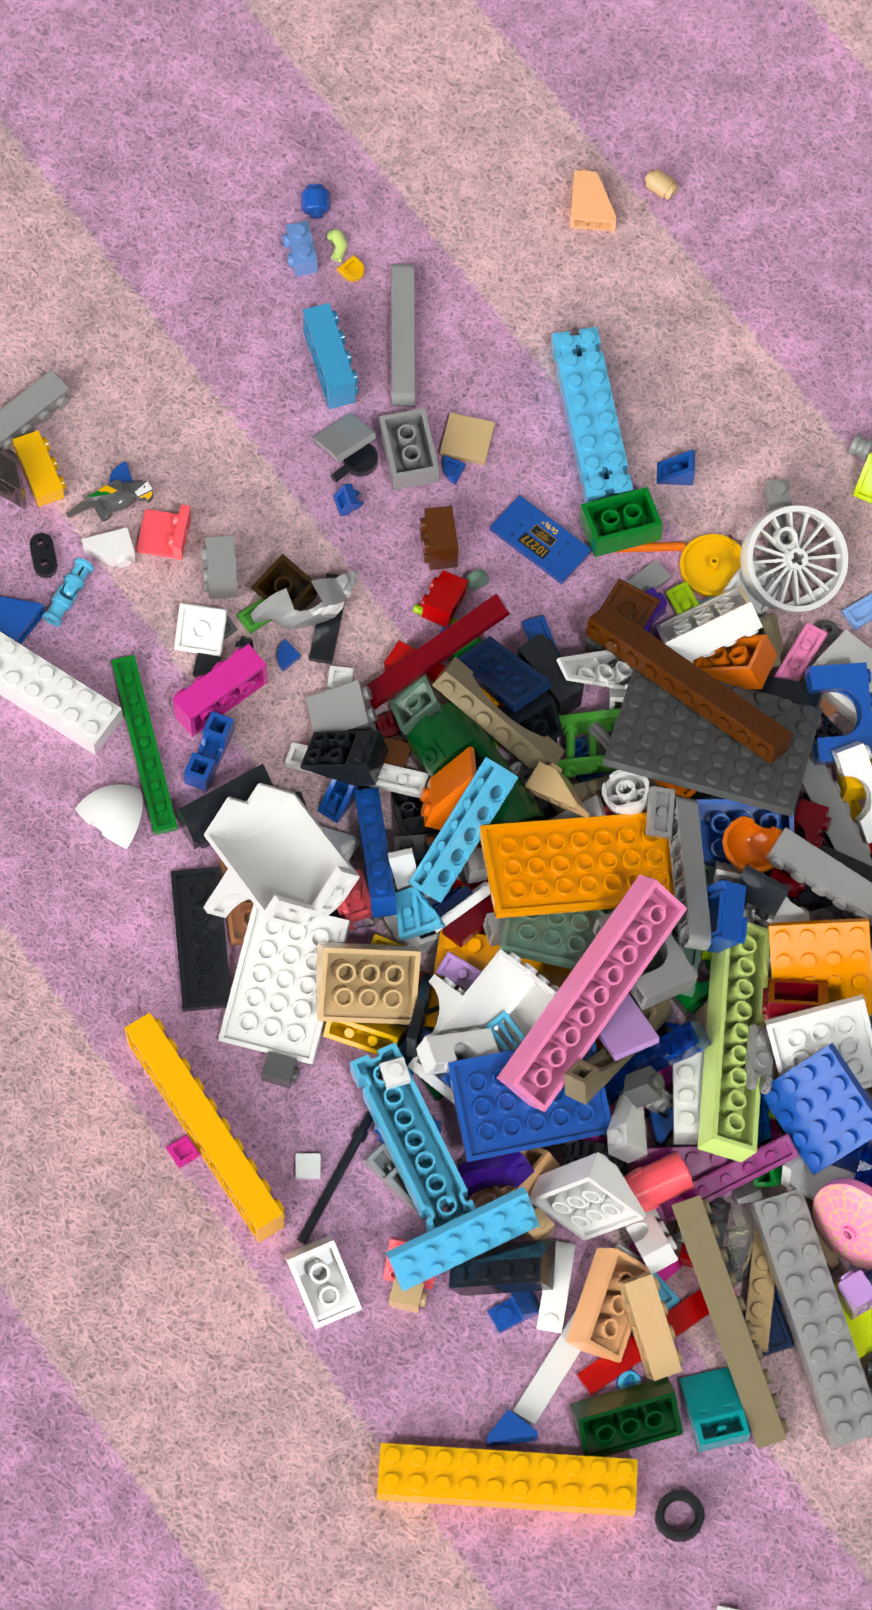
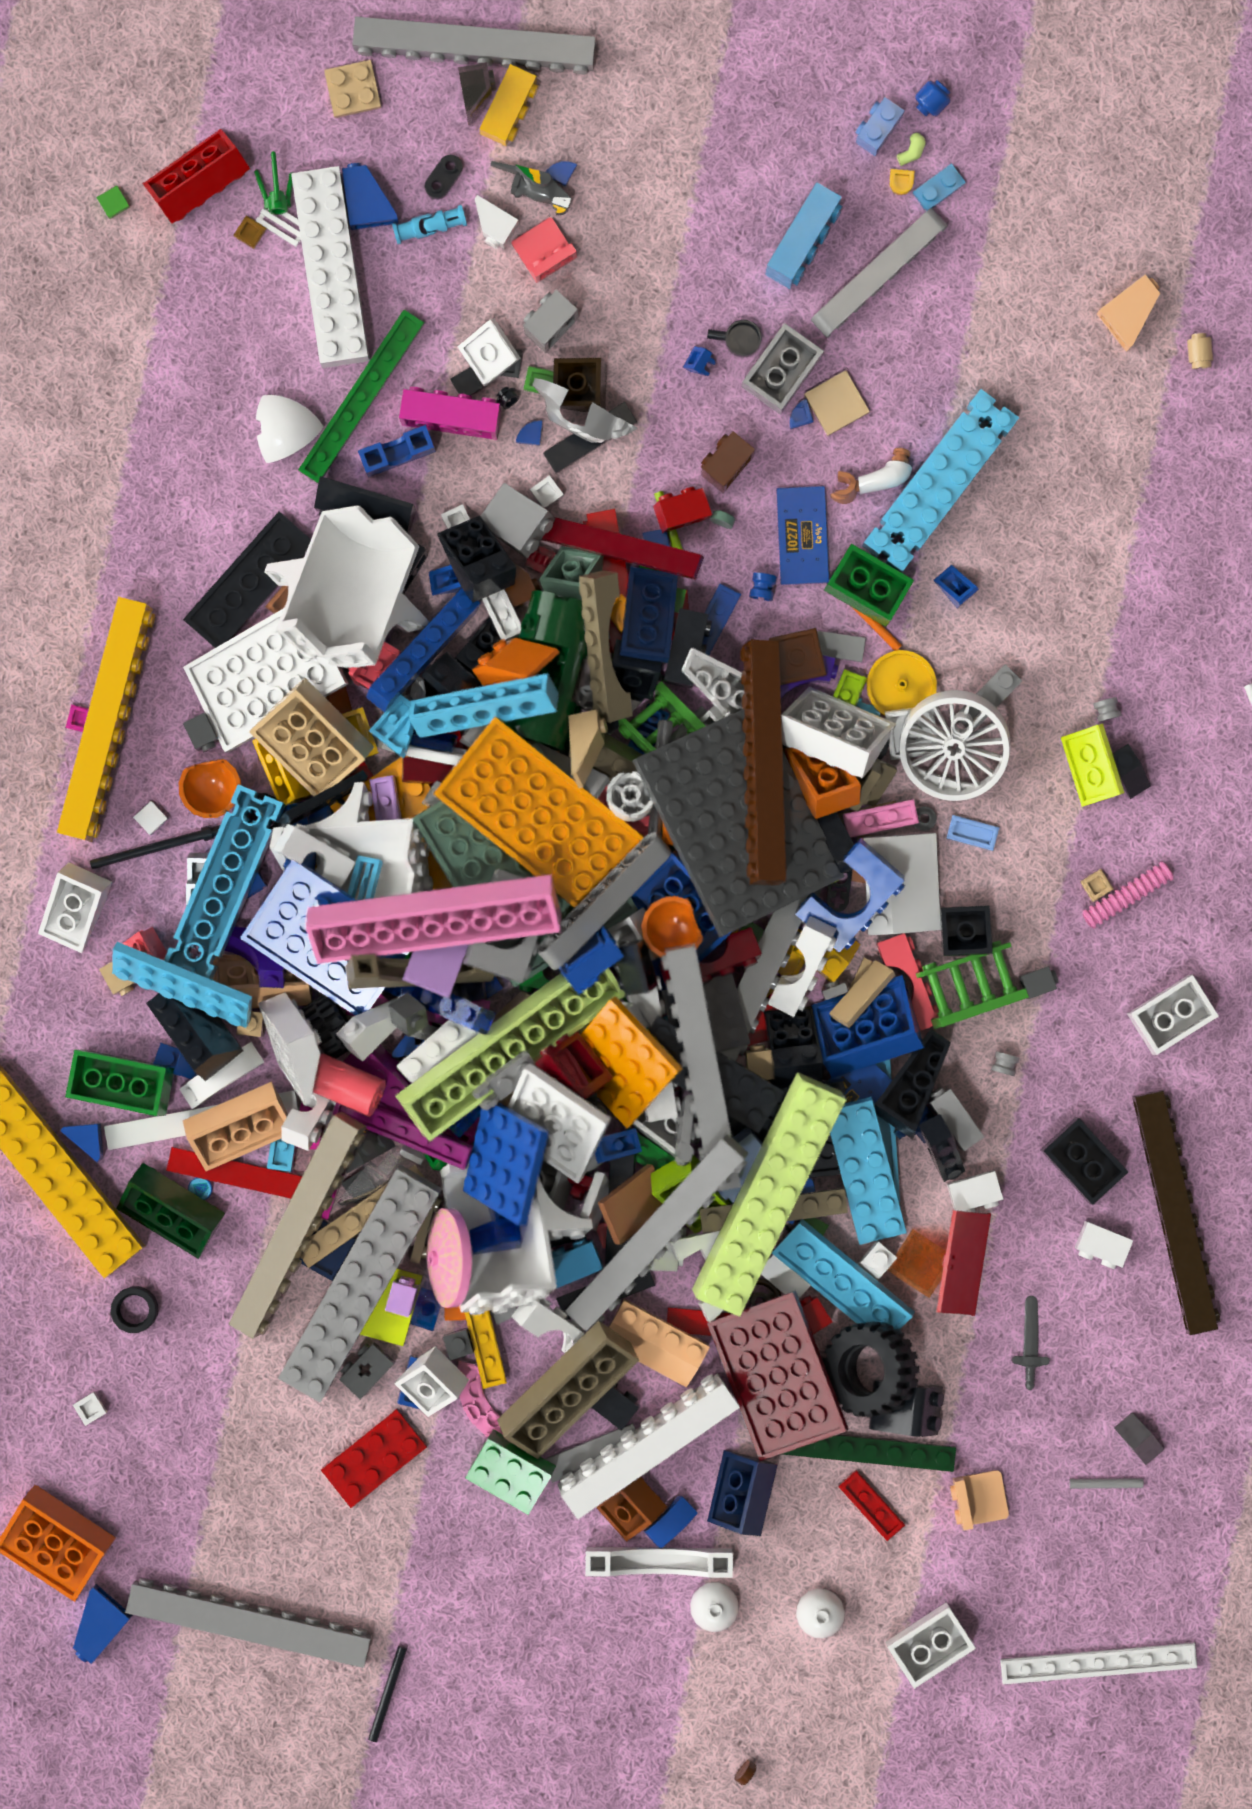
camera: 55 degrees right, 20 degrees up
light grey tile [313,413,376,462] -> none
white plate [380,1057,411,1089] -> none
white tile [388,848,417,892] -> none
tan brick [618,1272,683,1381] -> none
light grey plate [645,786,675,839] -> none
teal slope [679,1367,750,1453] -> none
none -> green brick [65,1049,175,1116]
none -> orange cylinder [179,759,241,818]
none -> blue wheel [749,572,777,601]
none -> piece [830,448,912,504]
none -> dark azure plate [912,163,966,211]

